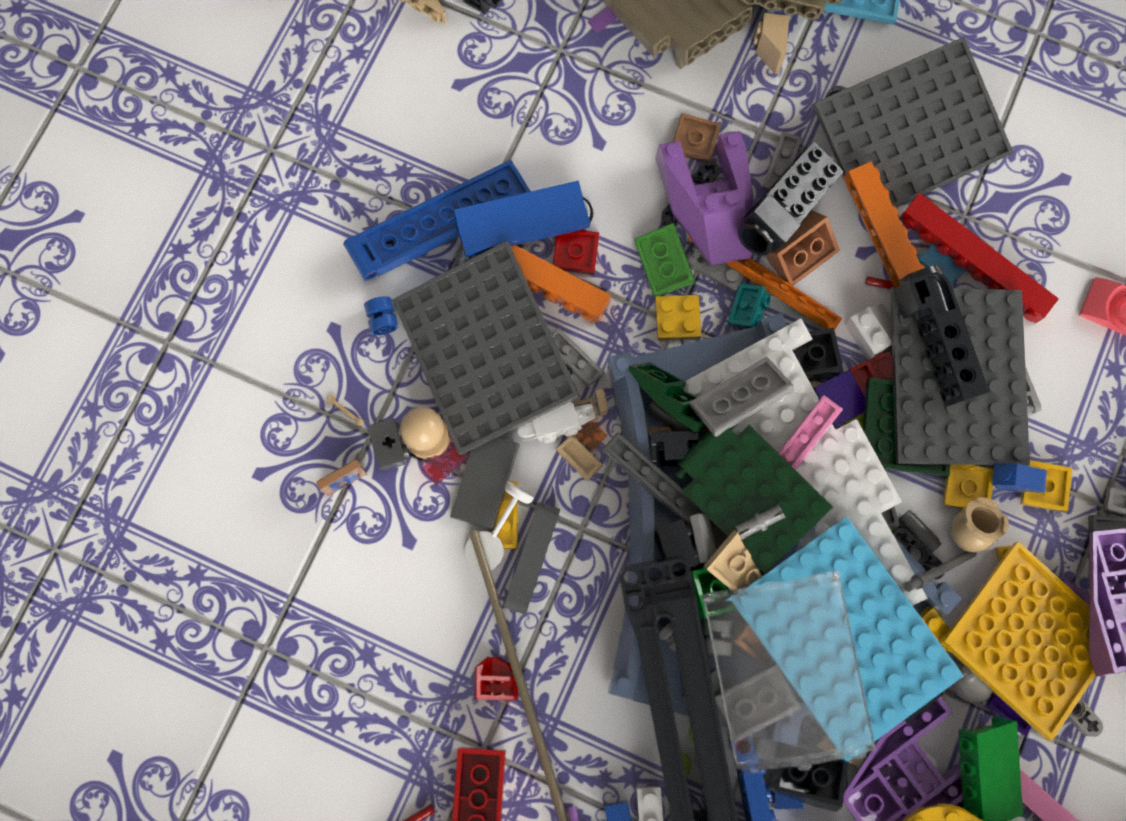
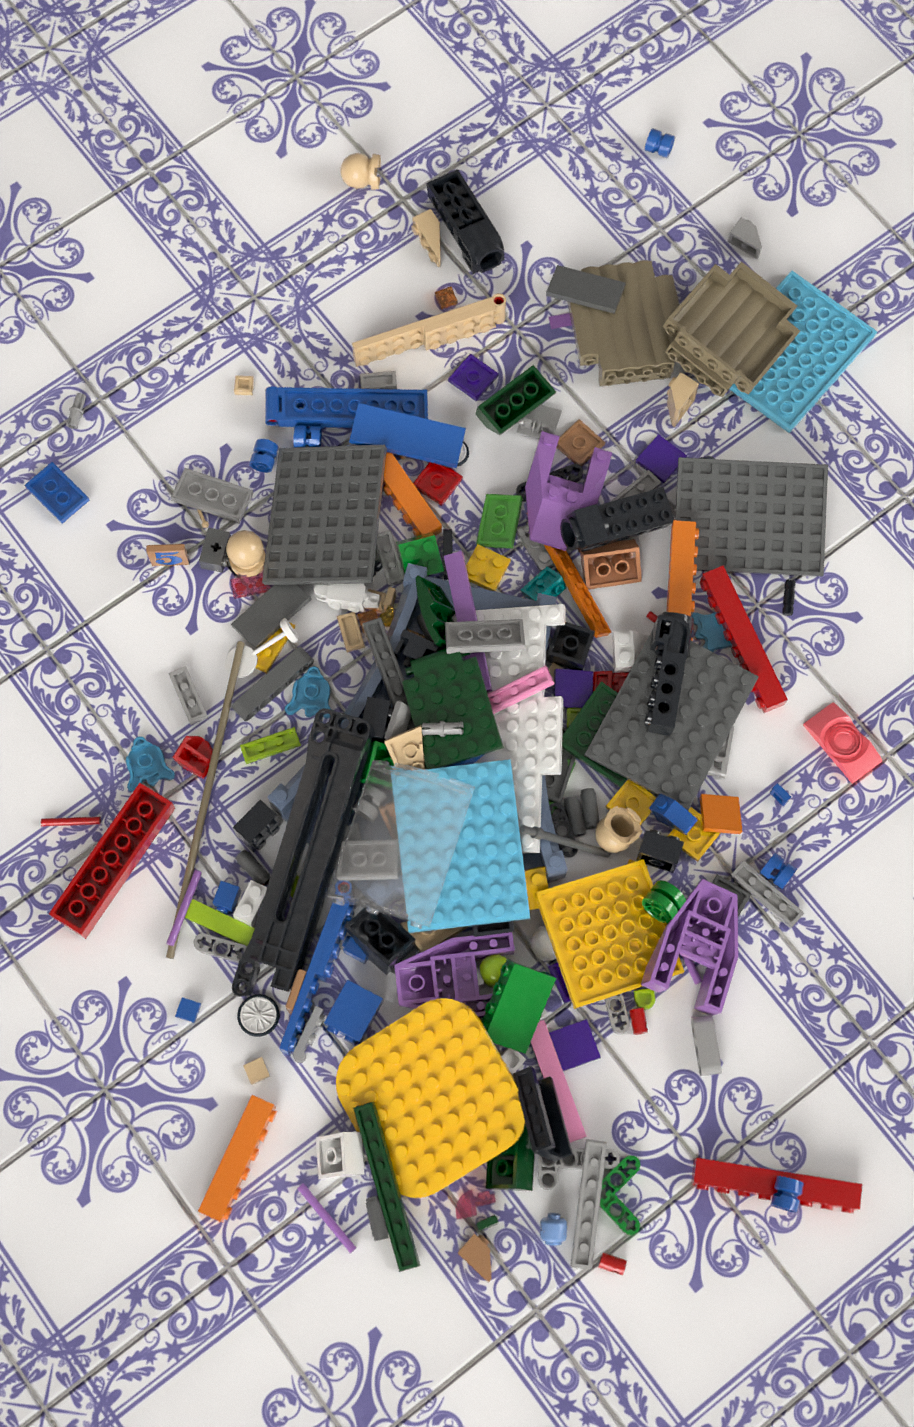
camera: 30 degrees right, 5 degrees down
none -> blue plate [24,462,90,524]
none -> light grey axle [66,393,86,429]
none -> dark azure tile [126,736,175,792]
none -> light grey plate [168,666,208,725]
none -> light grey tile [171,468,254,524]
none -> black brick [232,799,281,853]
none -> tan tile [234,376,254,395]
none -> dark grey piece [235,850,270,886]
none -> lime tile [240,727,301,764]
none -> dark azure tile [285,666,332,719]
none -> blue wheel [293,425,322,448]
none -> tan hinge [352,293,506,367]
none -> light grey tile [360,371,397,389]
none -> clear yellow rock [378,606,394,627]
none -> green slope [396,532,444,576]
none -> clear orange tile [435,286,458,310]
none -> black beam [443,529,453,580]
none -> medium lavender tile [444,551,493,692]
none -> dark purple tile [448,353,499,401]
none -> dark green slope [475,365,556,435]
none -> lime helmet [479,954,507,988]
none -> light grey hinge [517,405,562,439]
none -> dark purple tile [549,1019,601,1072]
none -> dark grey piece [580,788,600,829]
none -> red piece [629,1008,648,1035]
none -> lime tile [633,988,655,1010]
none -> dark purple tile [636,434,687,483]
none -> black brick [636,830,684,873]
none -> green wheel [642,880,686,924]
none -> orange tile [699,794,742,834]
none -> blue tile [770,783,791,806]
none -> black axle [782,580,796,616]

